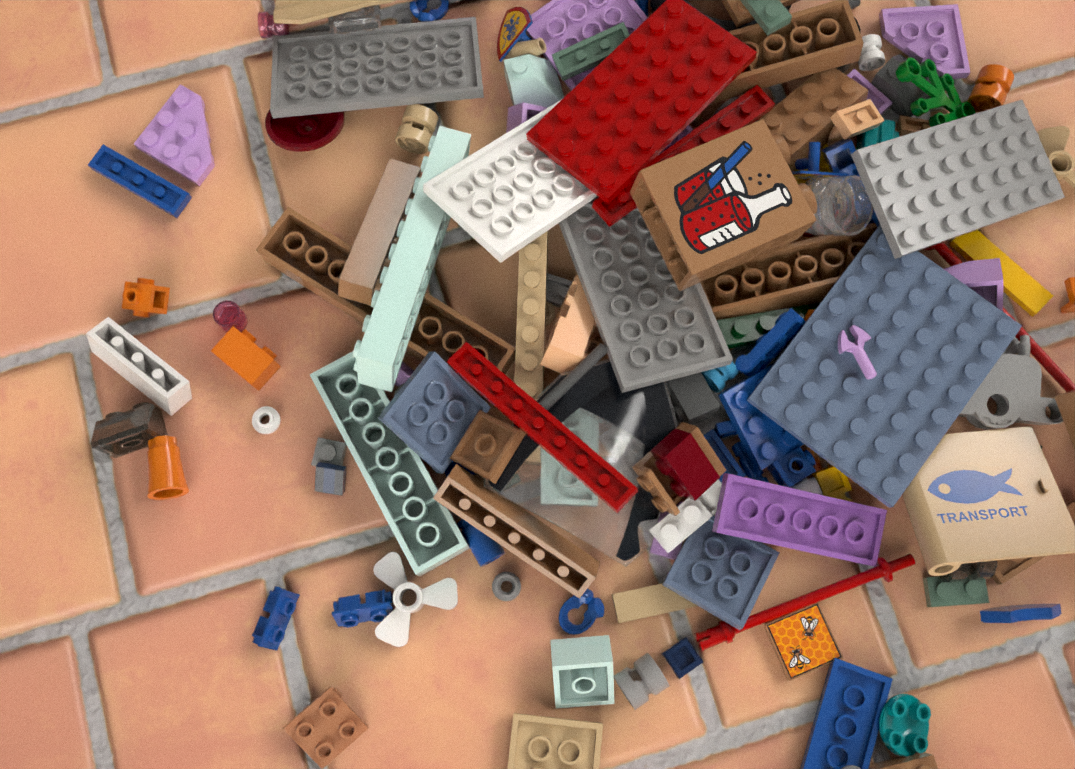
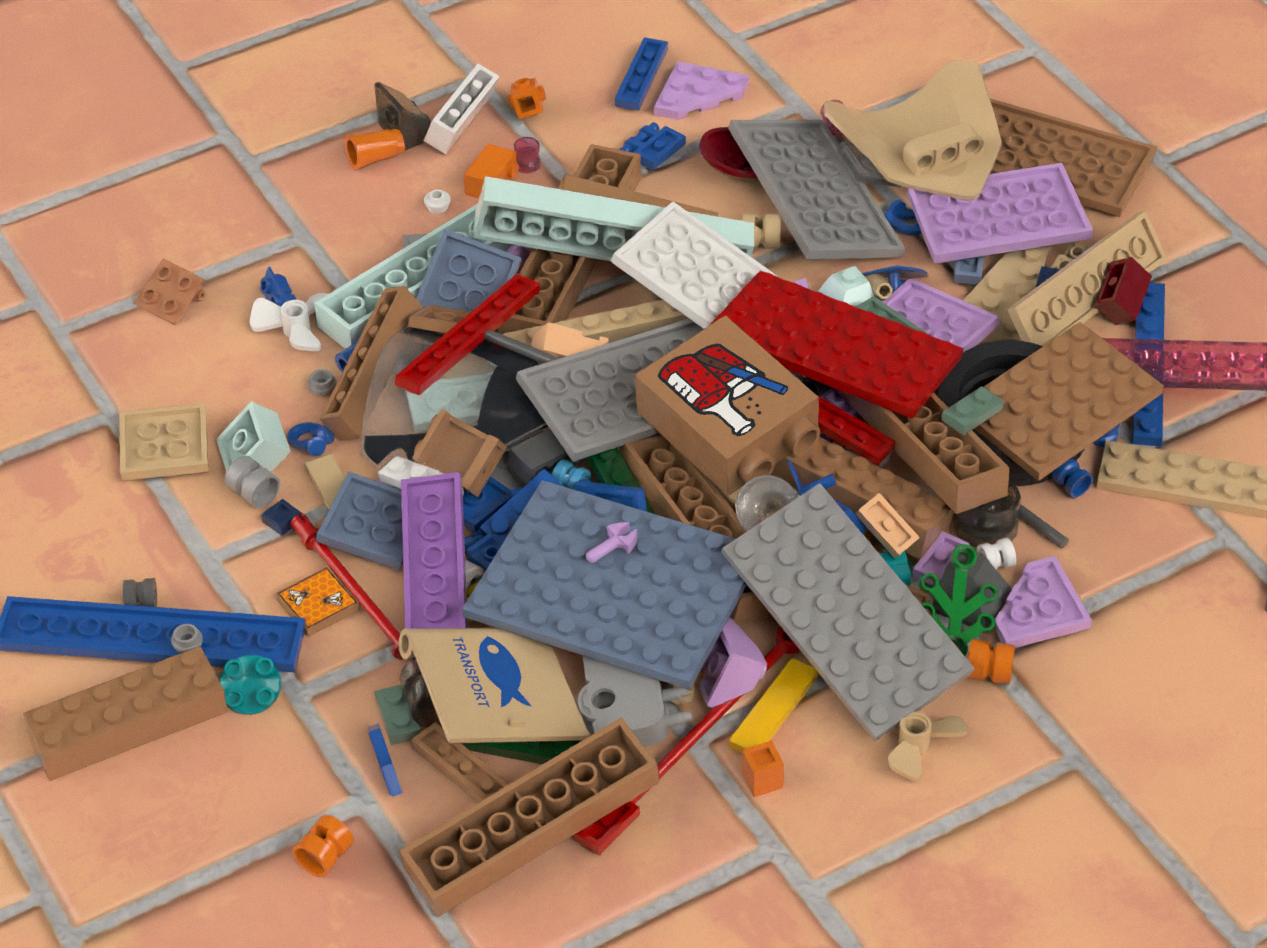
camera: 75 degrees right, 30 degrees down
blue hinge [252,586,299,650] -> none
tile [315,462,346,496] -> none
dark red brick [651,428,720,501] -> none
none -> blue plate [619,122,686,170]

